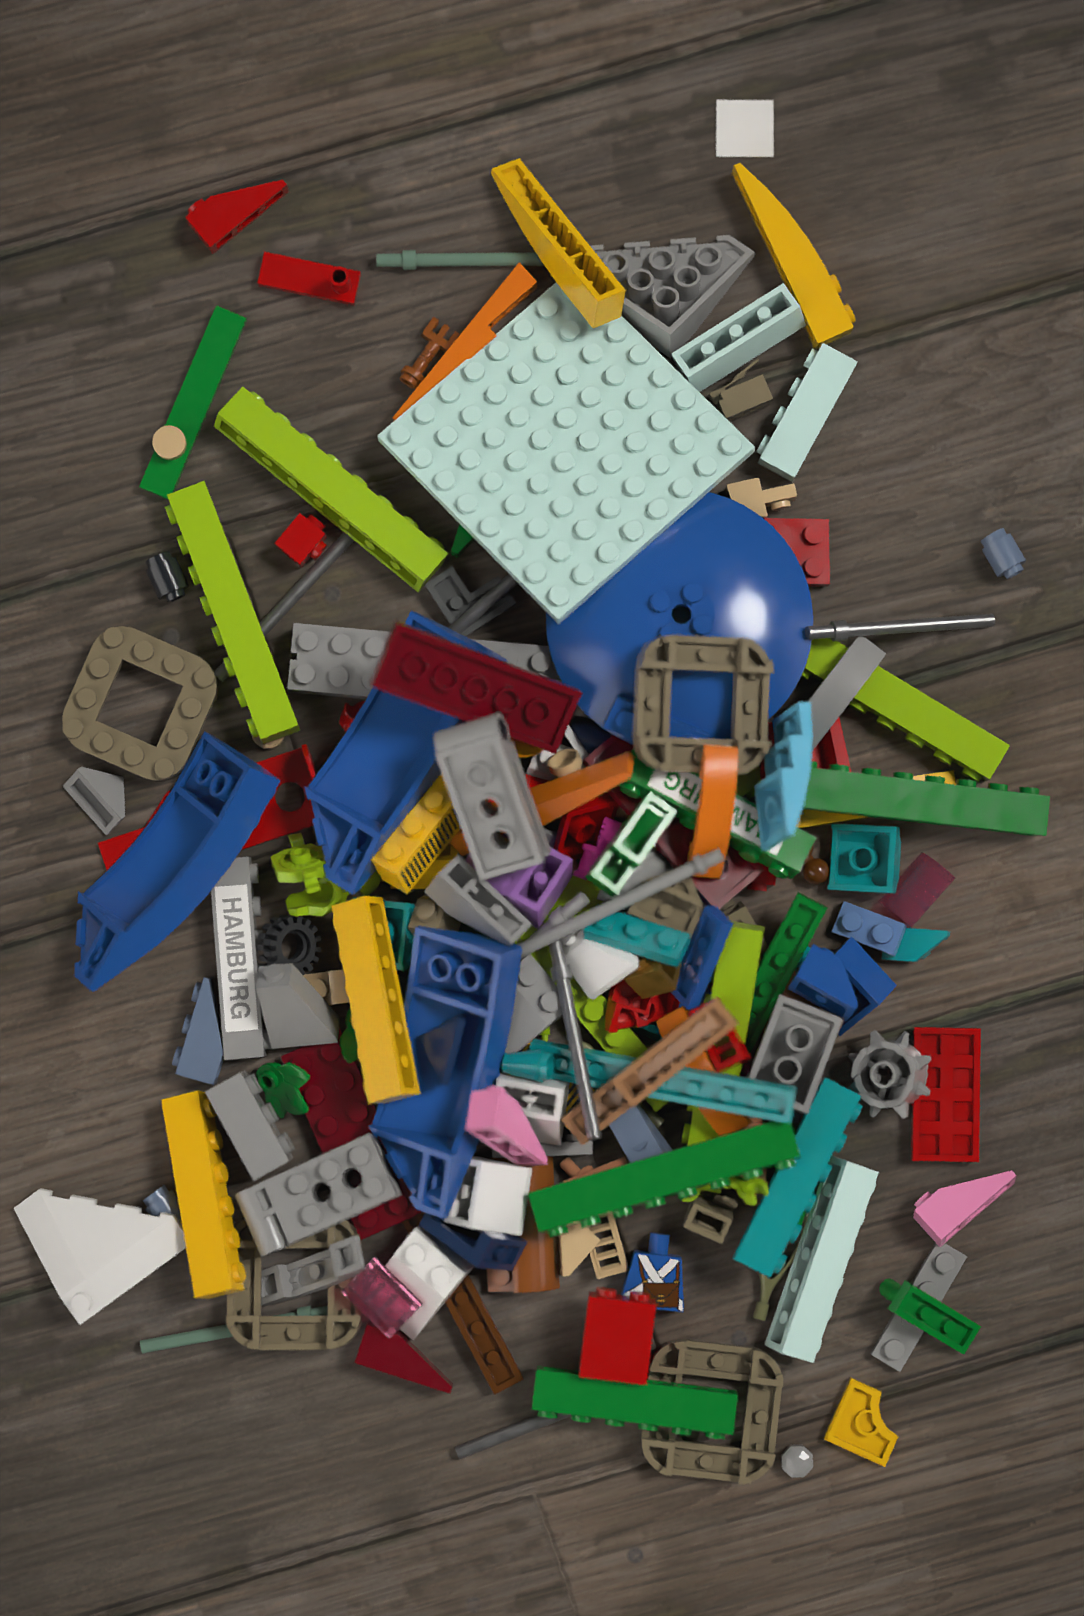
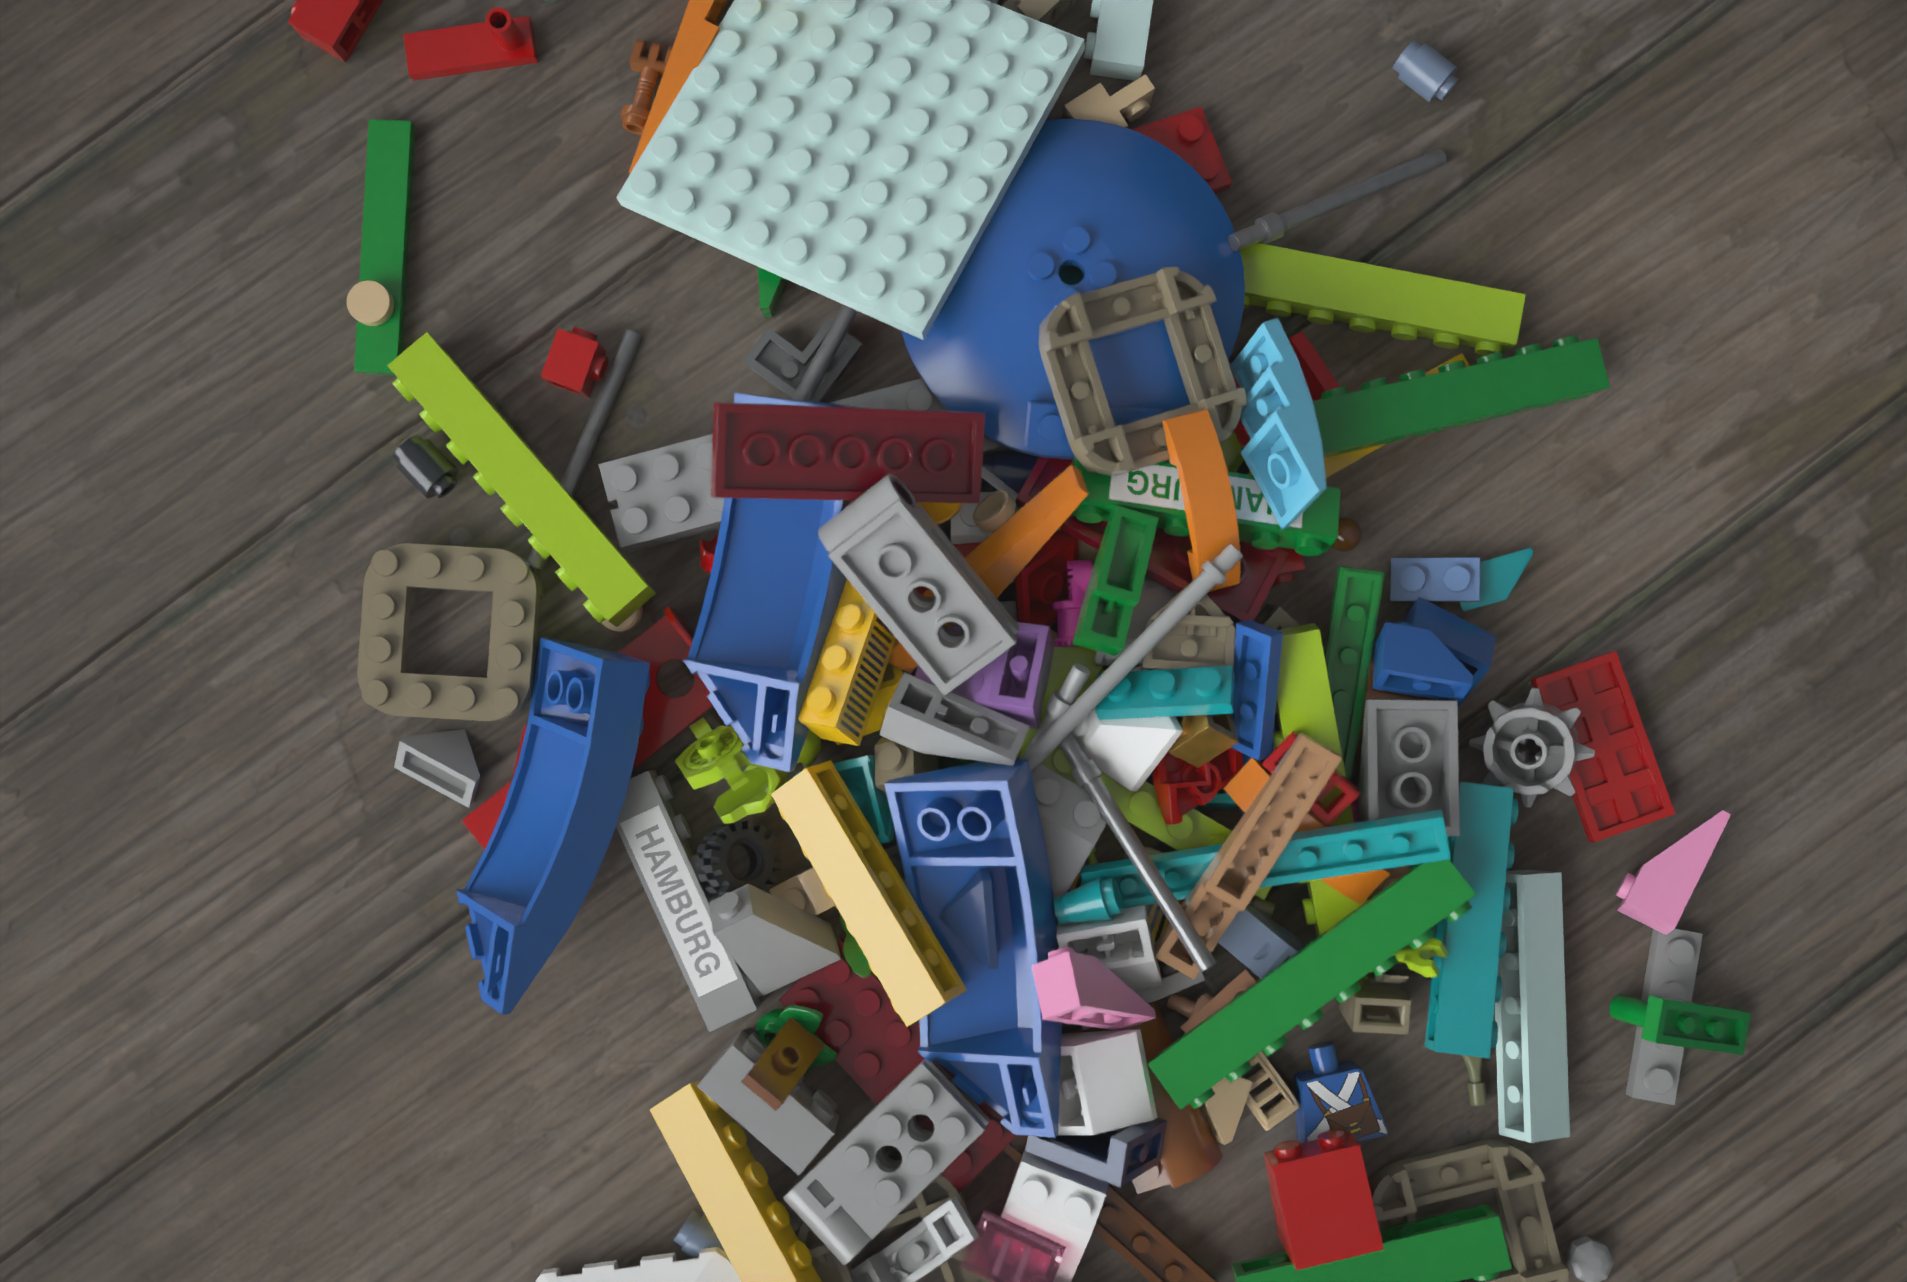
camera: 15 degrees left, 0 degrees up
sand blue slope [172,977,224,1085] -> none
lime brick [214,386,448,592] -> none
light grey slope [808,636,886,751] -> none
yellow tile [823,1377,899,1467] -> none
teal slope [827,823,901,894] -> none
clear pink brick [878,852,955,928] -> none
none -> reddish brown plate [741,1017,824,1111]

